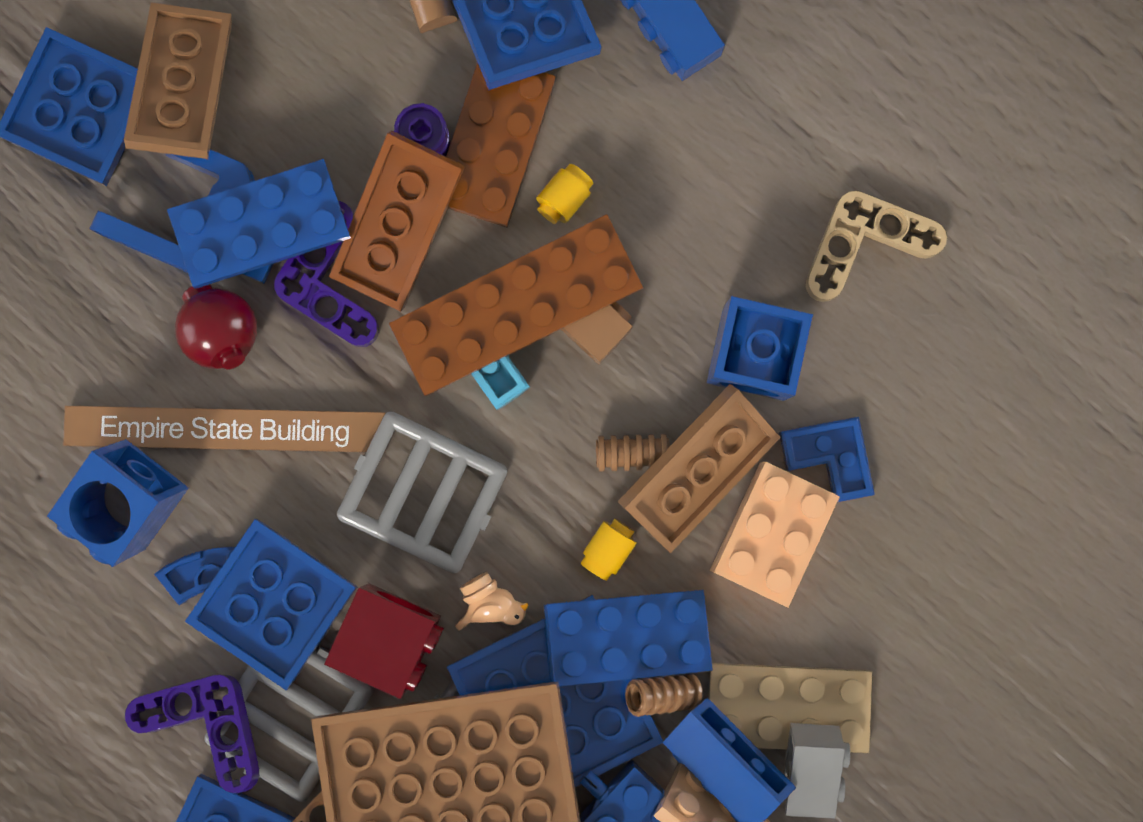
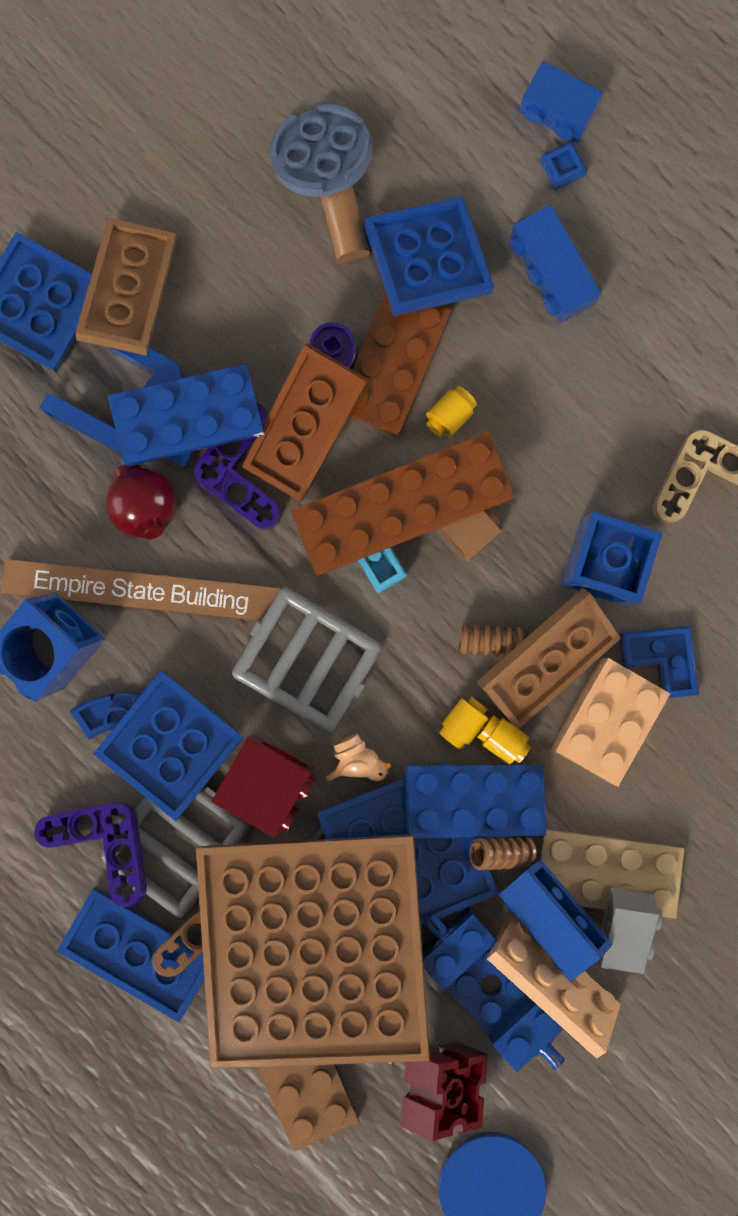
camera: 10 degrees right, 0 degrees up
none -> yellow brick [477,715,531,765]

